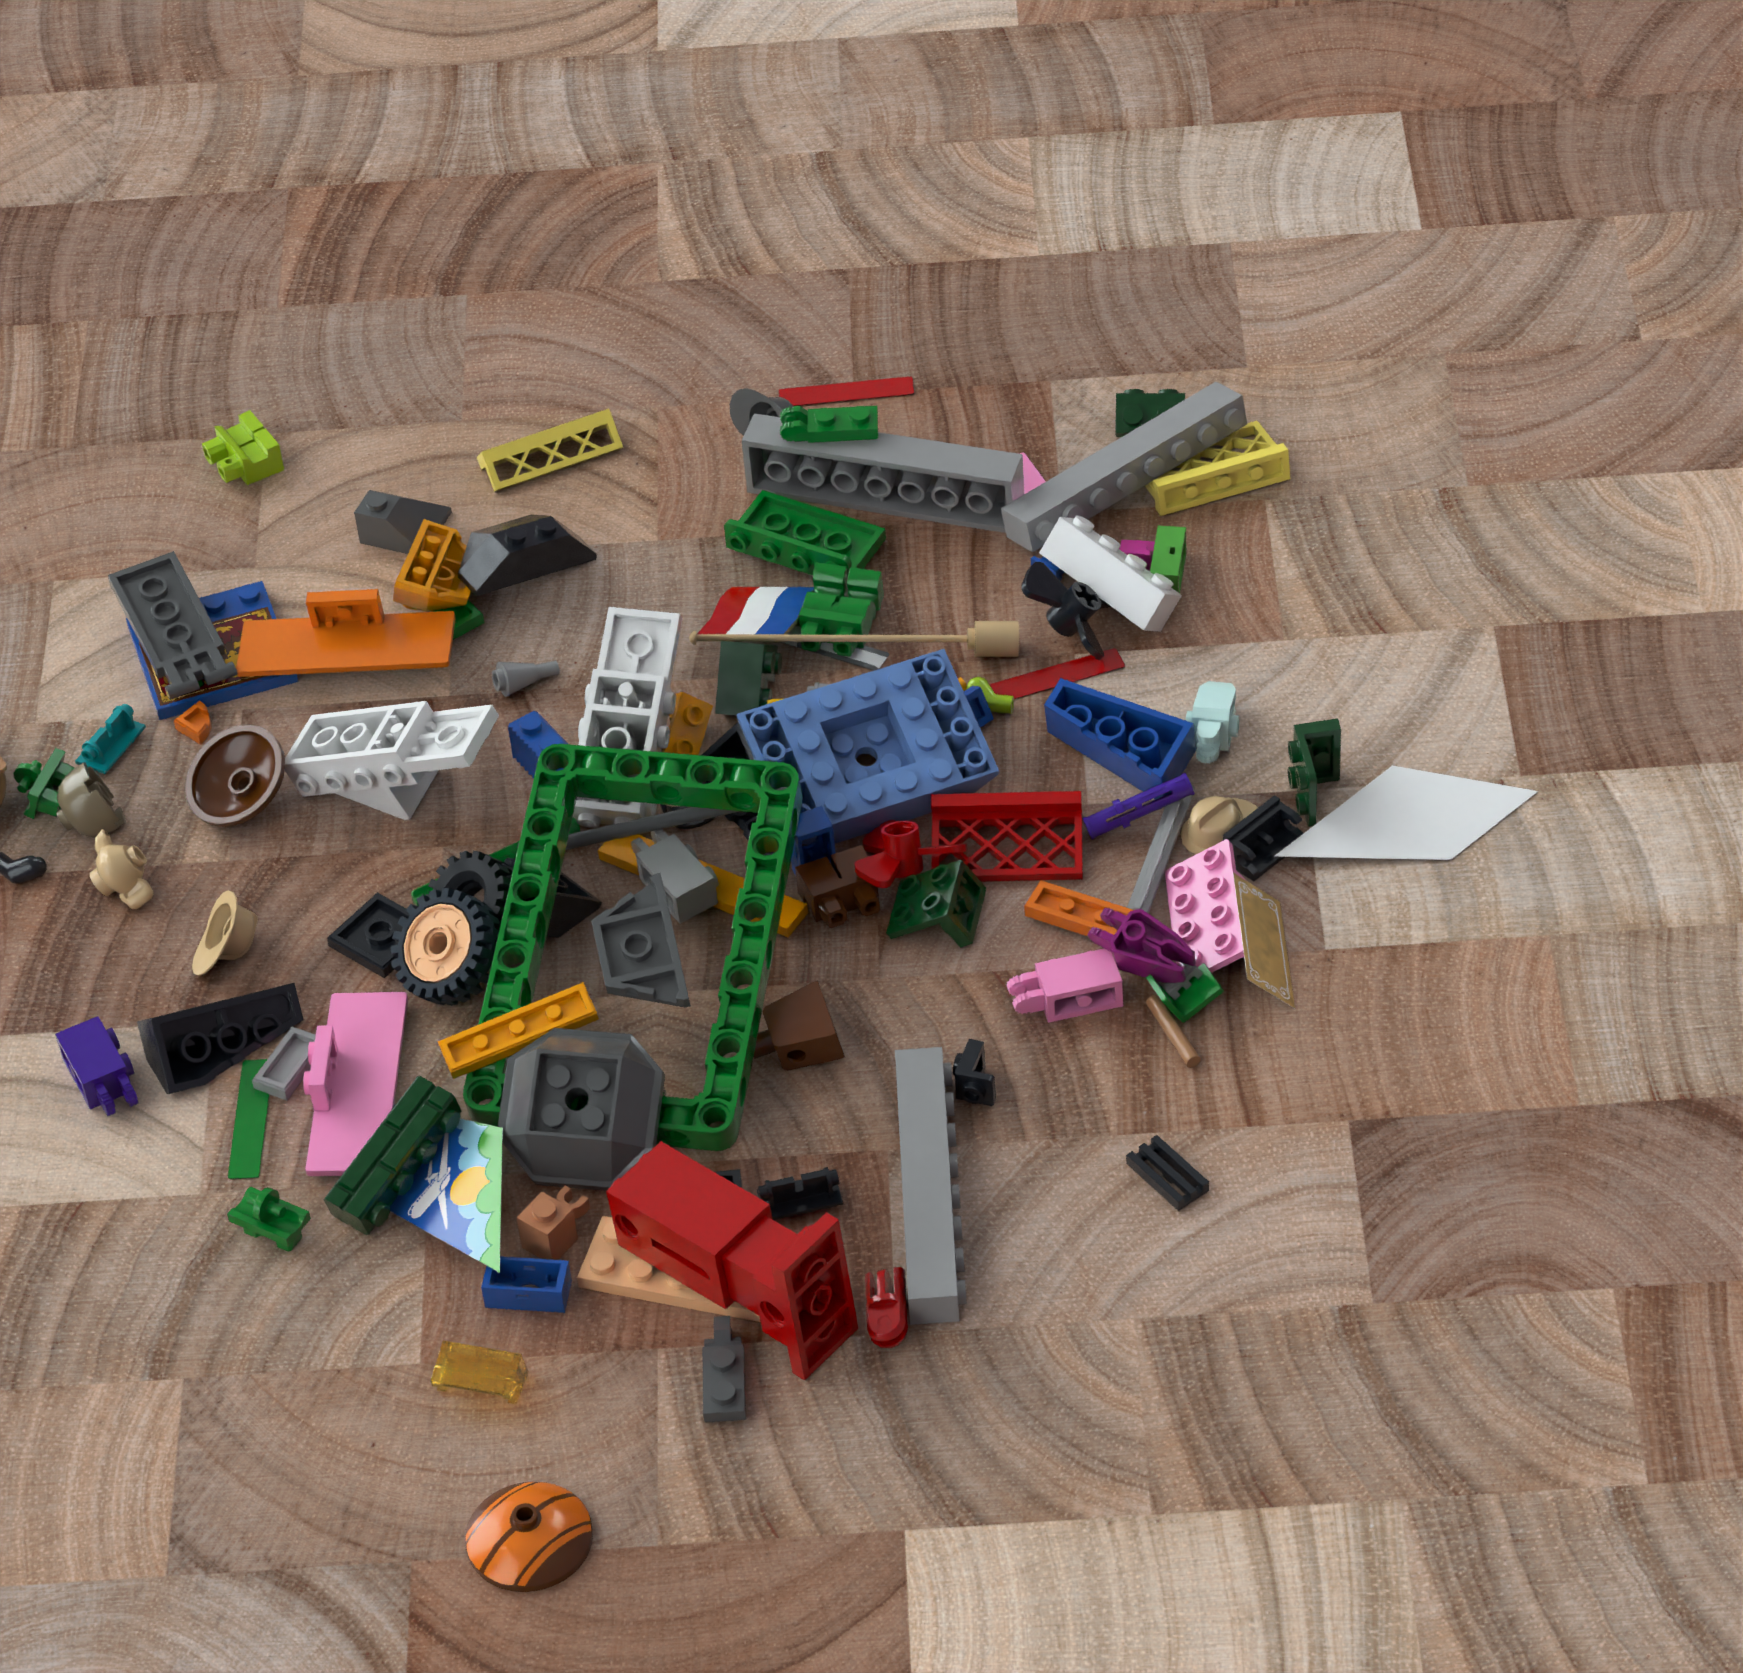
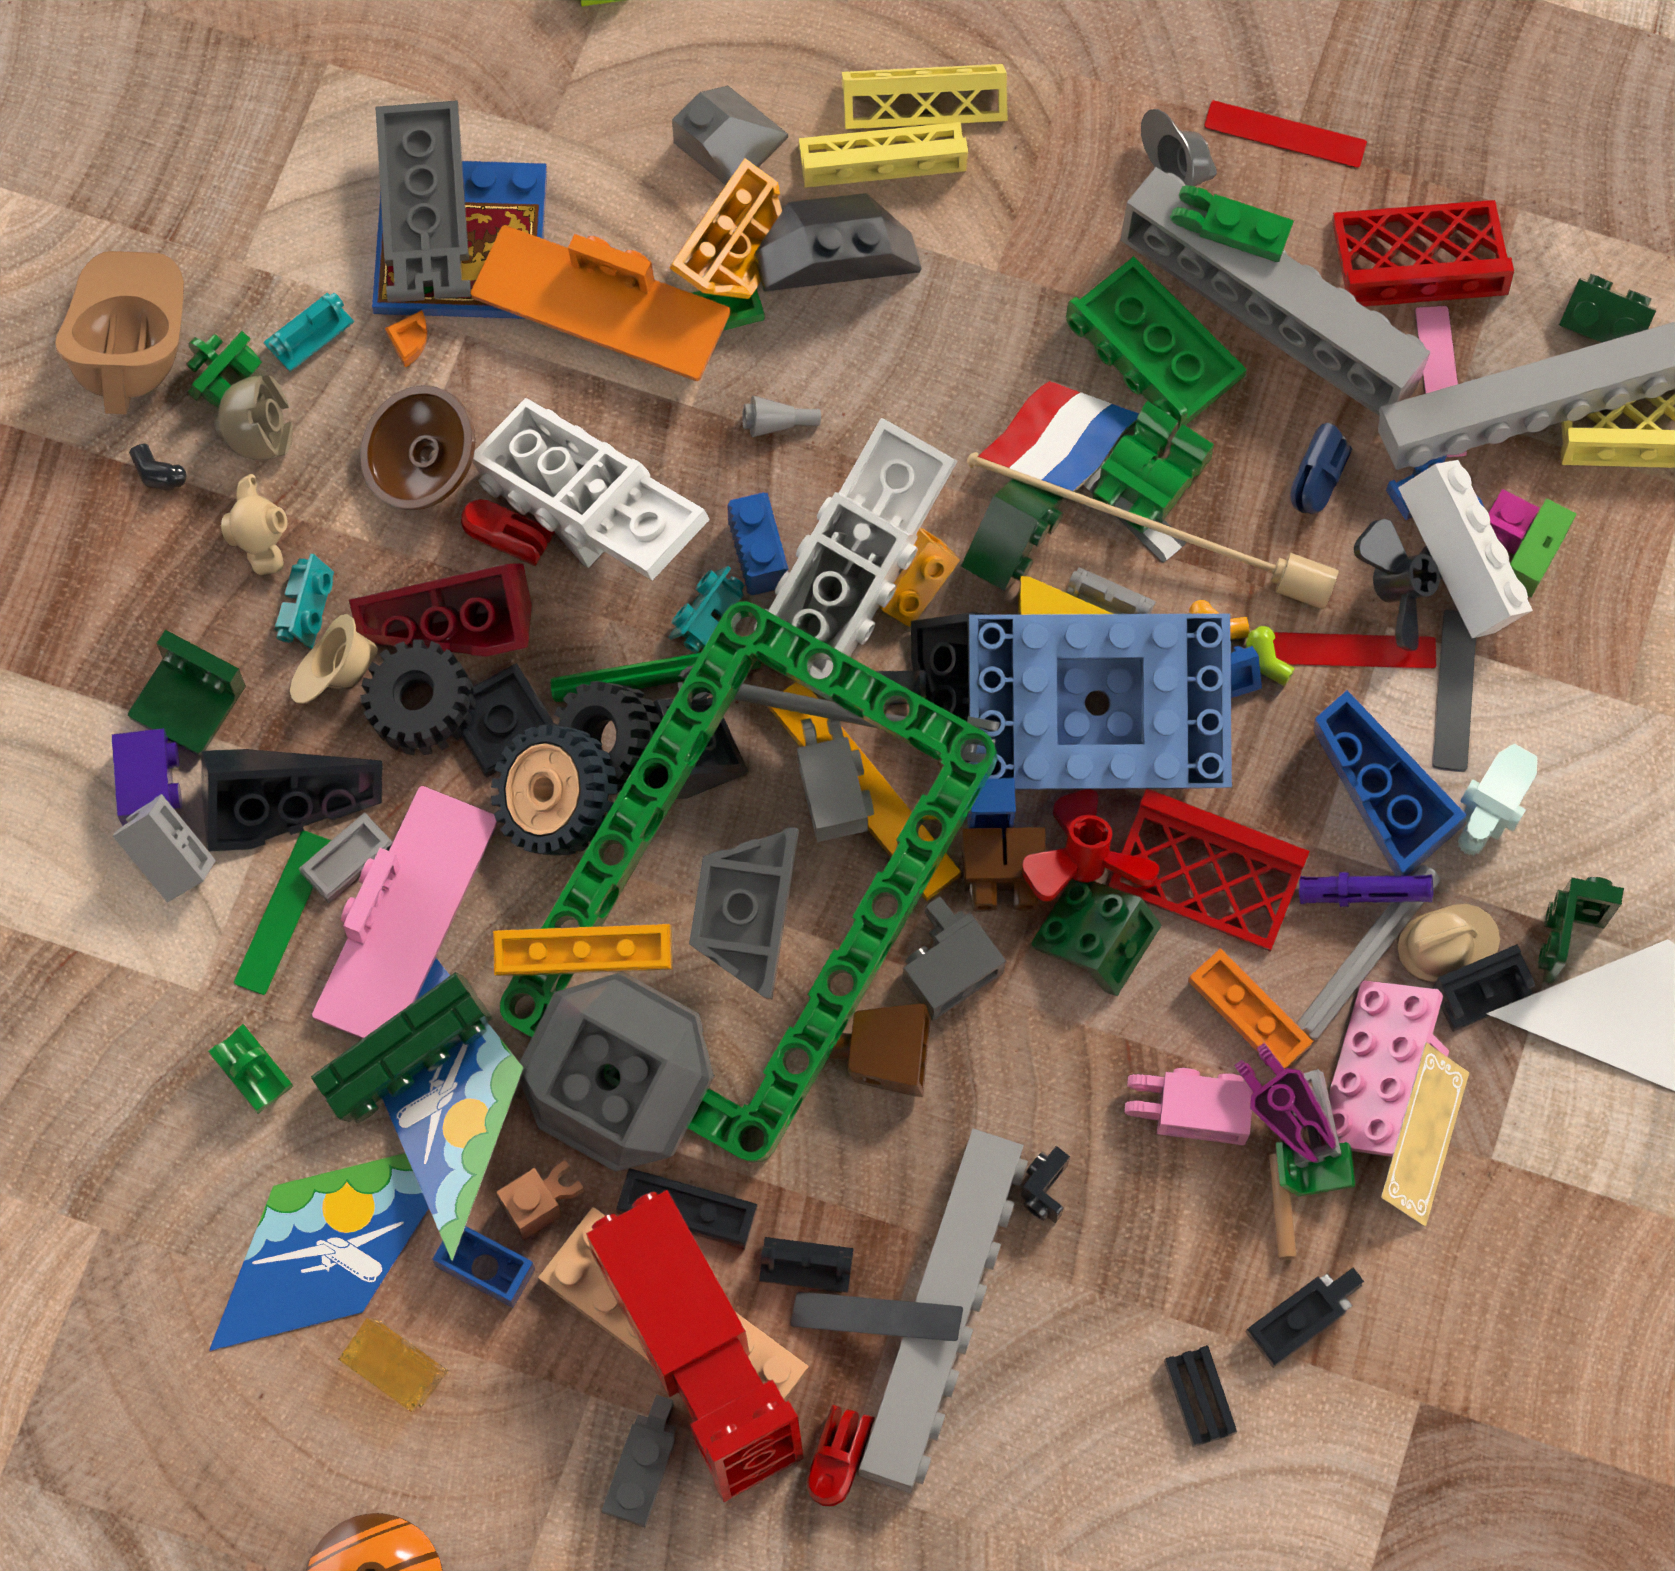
camera: 15 degrees right, 25 degrees up
none -> light grey hinge [113,794,216,903]
none -> dark green bracket [128,629,246,756]
none -> sticker [209,1153,429,1351]
none -> teal hinge [274,554,334,649]
none -> dark red wedge [349,563,532,657]
none -> black tyre [360,640,476,755]
none -> red arm [461,499,555,566]
none -> teal hinge [668,566,745,653]
none -> black sticker [791,1292,963,1341]
none -> light yellow fence [799,122,968,188]
none -> dark grey hinge [902,896,1006,1021]
none -> black hinge [1246,1267,1365,1368]
none -> dark blue arm [1290,423,1353,514]
none -> red fence [1332,200,1514,307]
none -> dark grey sticker [1433,609,1476,770]

